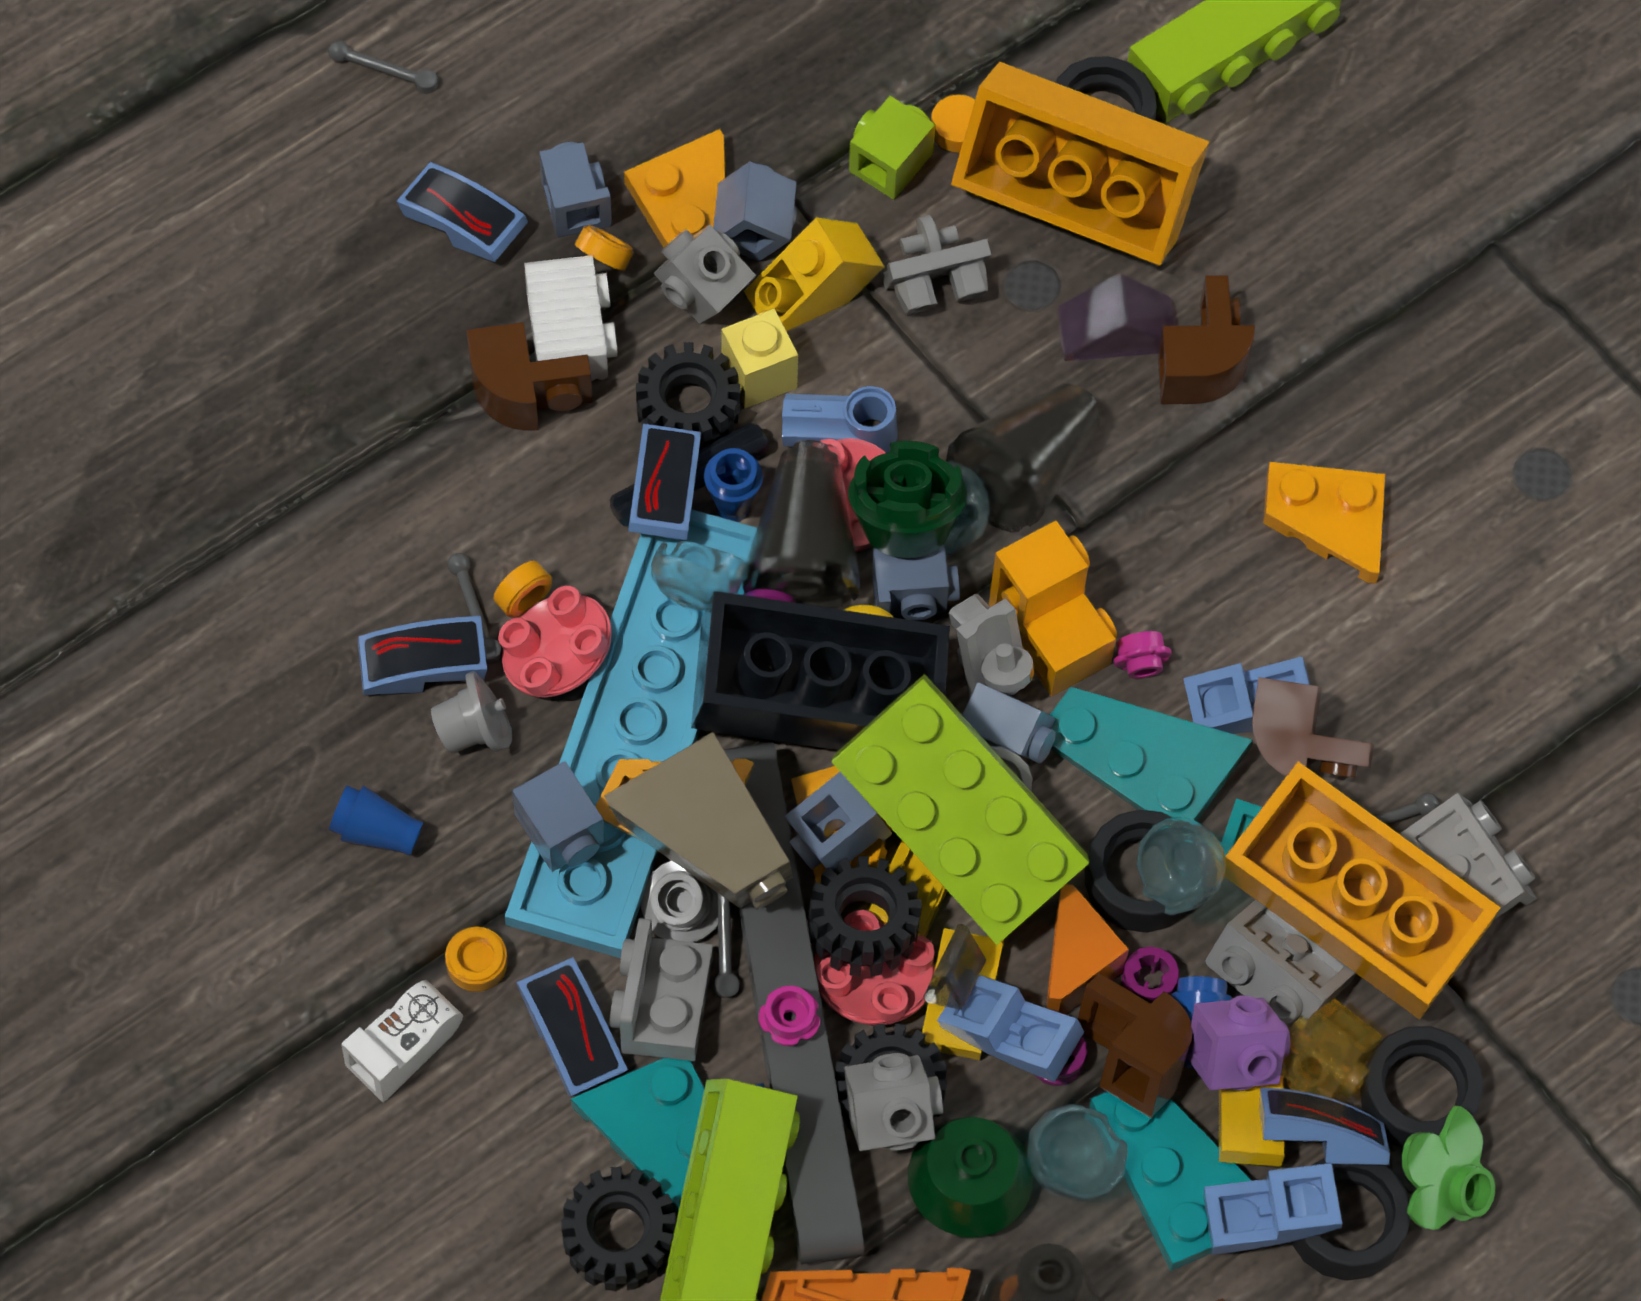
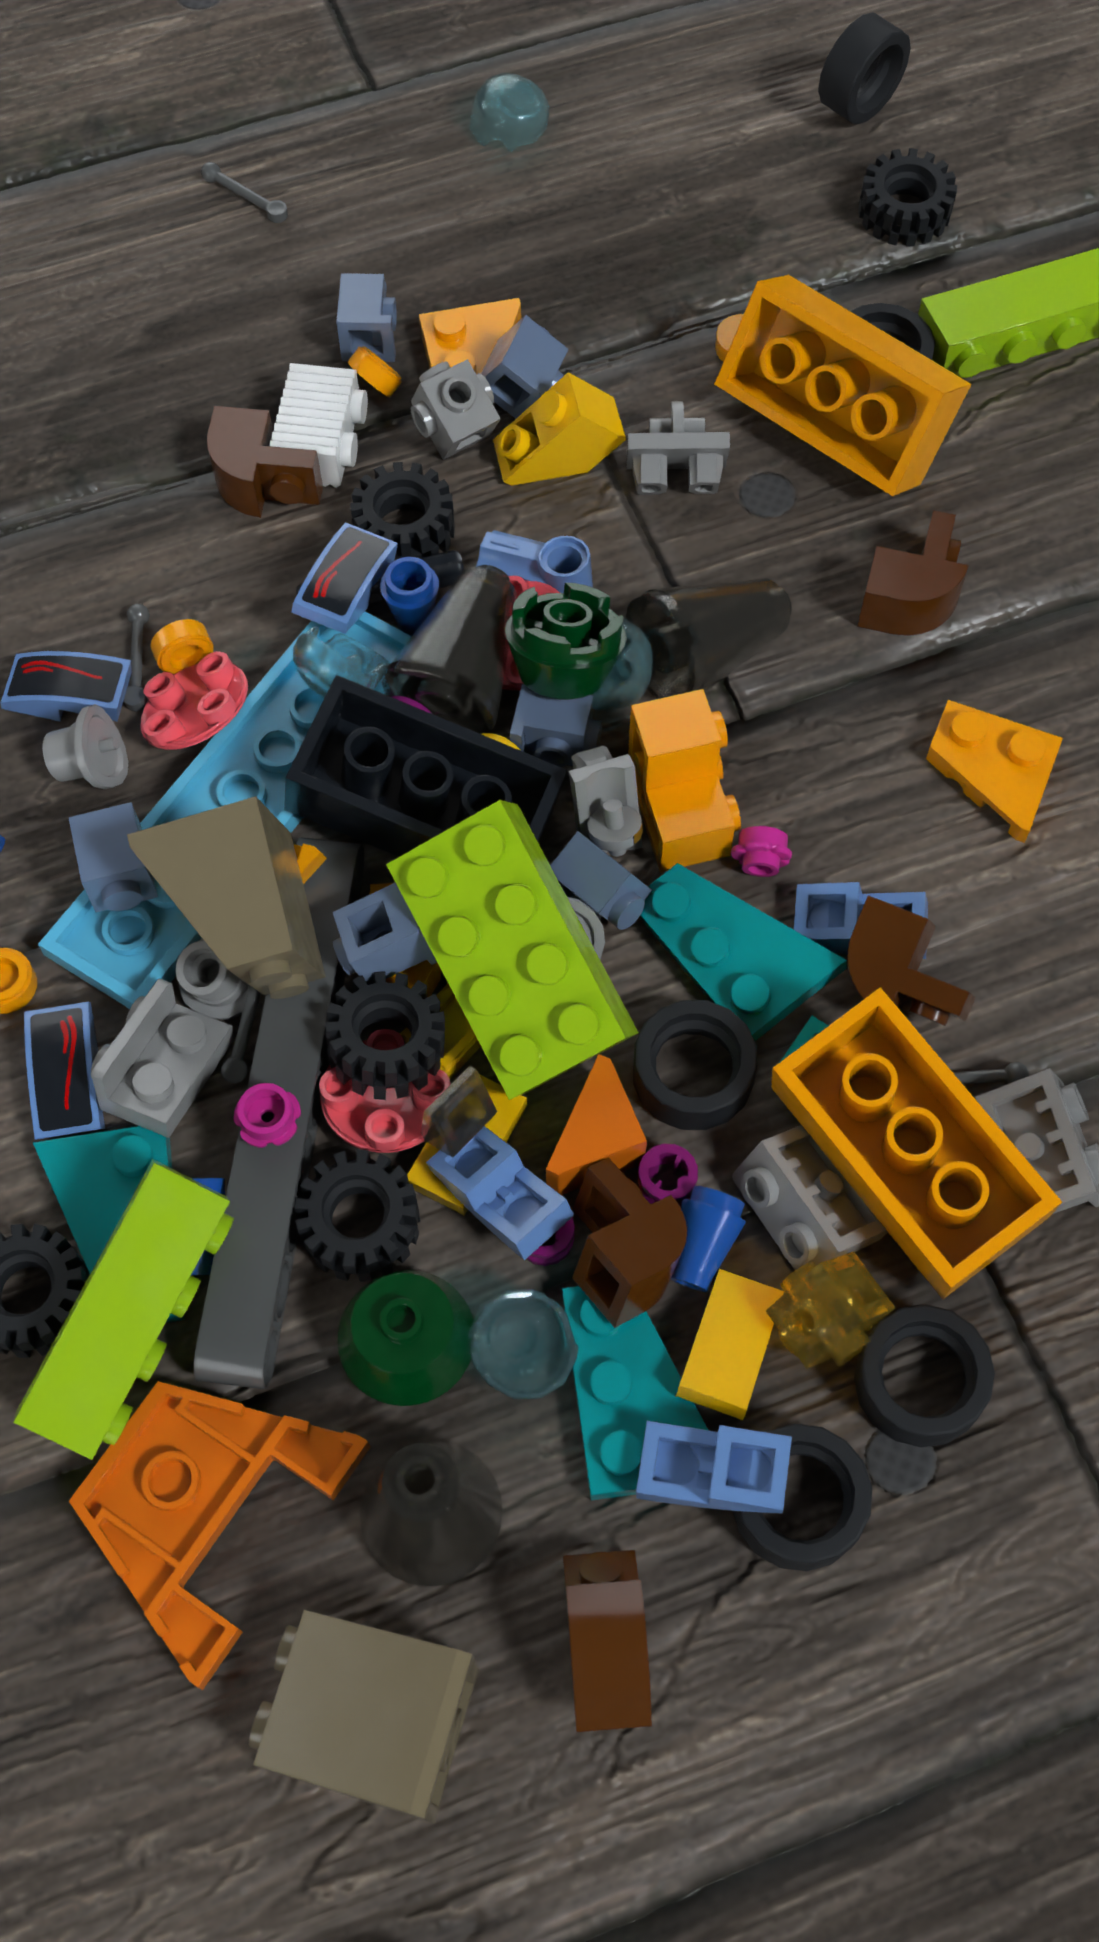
camera: 20 degrees right, 0 degrees up
slope [396,162,528,262] -> none
light yellow brick [721,309,798,409] -> none
light grey brick [844,1053,943,1151] -> none
lime brick [849,96,936,200] -> none
clear purple slope [1057,273,1175,361] -> none
clear light blue hair [1136,816,1227,915] -> none
medium lavender brick [1187,996,1291,1090] -> none
medium blue slope [1259,1087,1390,1165] -> none
bright green plate [1402,1105,1495,1230] -> none

